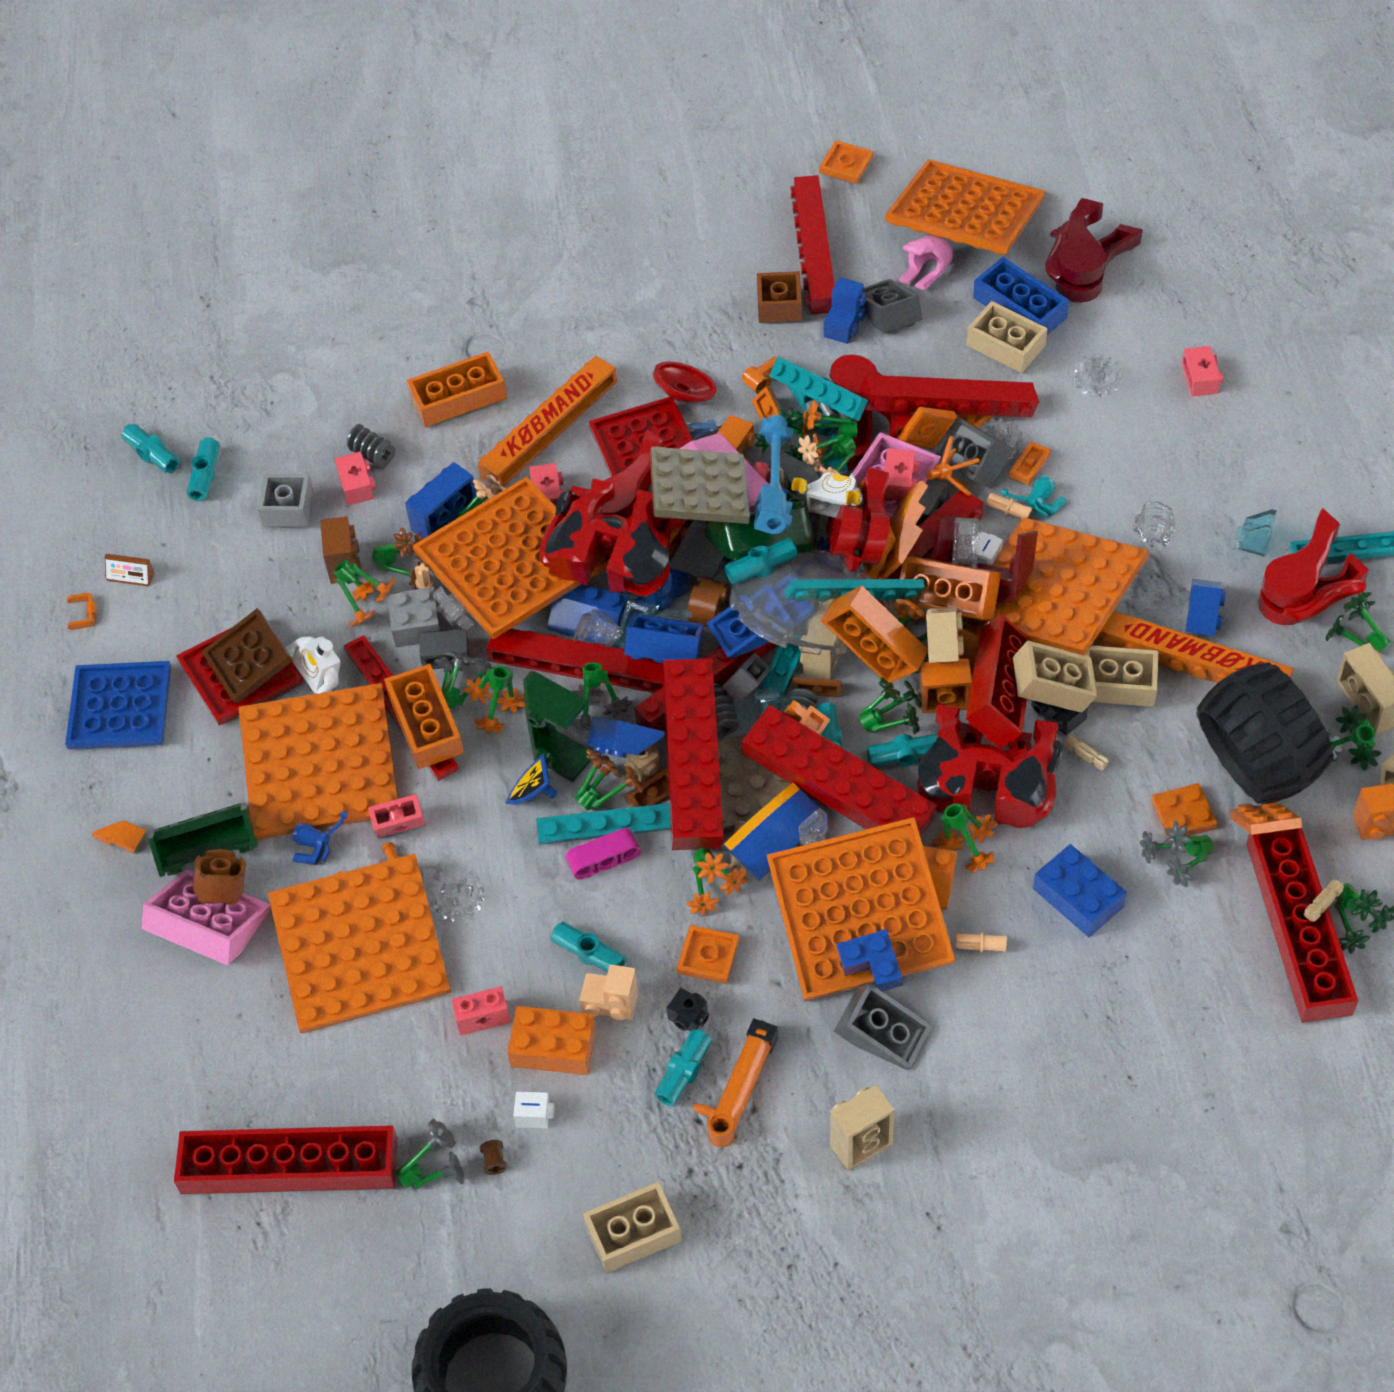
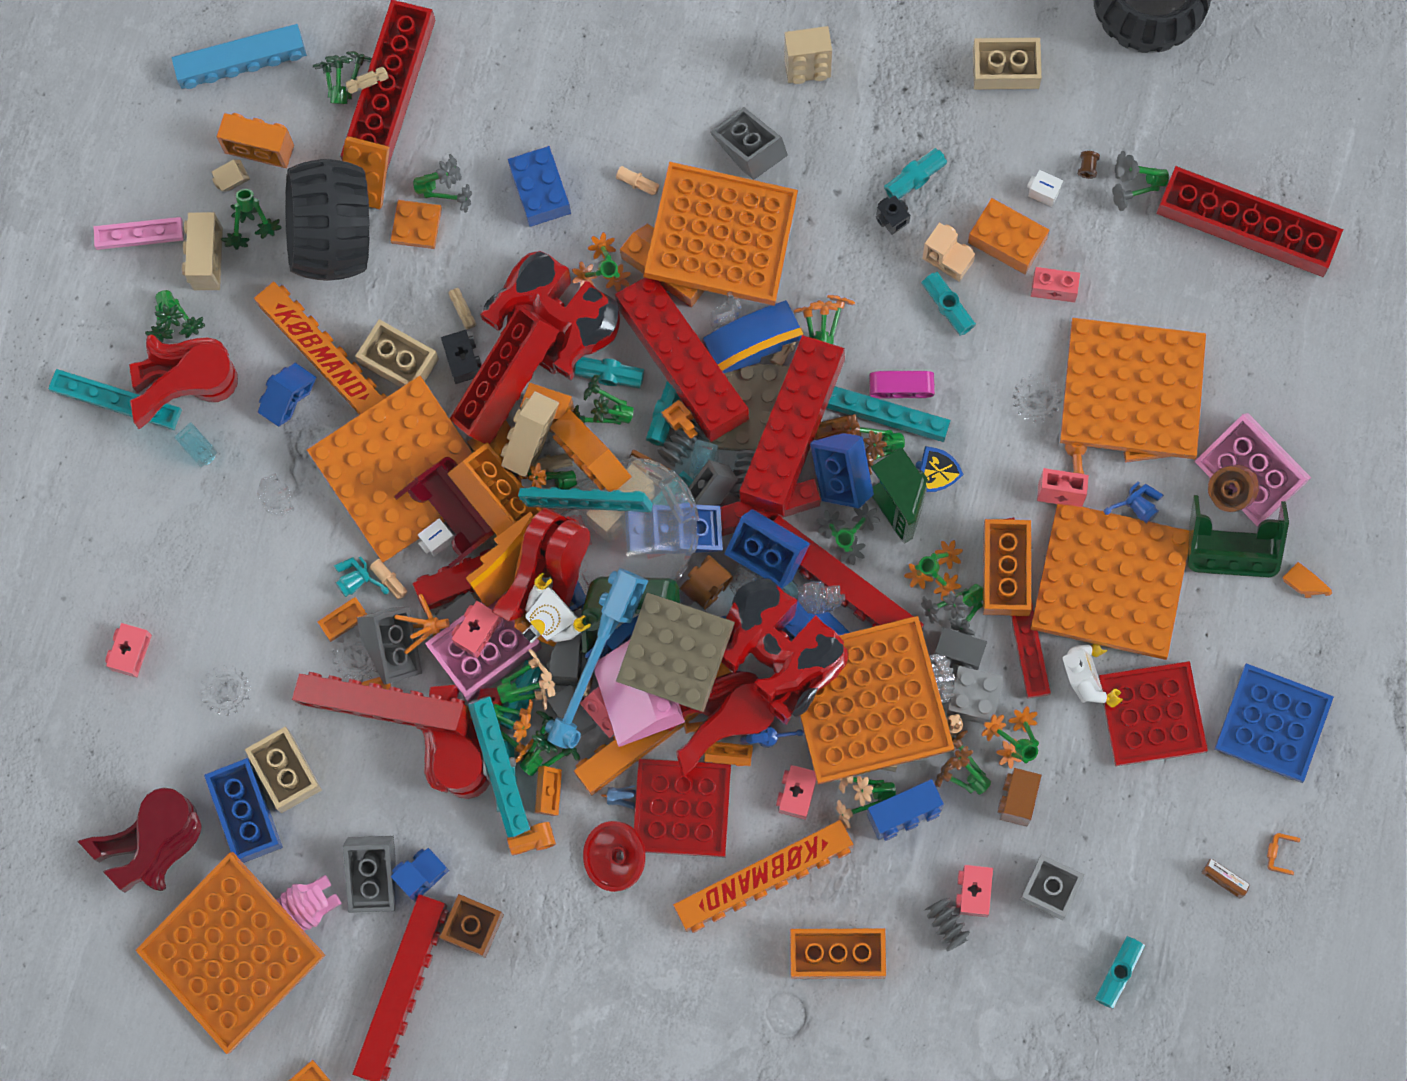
camera: 155 degrees left, 20 degrees up
teal piece [121,424,180,473] -> none
reddish brown plate [201,608,293,704] -> none
orange plate [677,925,740,984] -> none
orange piece [693,1018,778,1148] -> none
teal piece [724,538,798,585] -> none
blue brick [836,929,903,992] -> none
orange tile [897,407,957,449] -> none
clear brick [952,518,980,568] -> none
tan brick [1013,641,1097,713] -> none

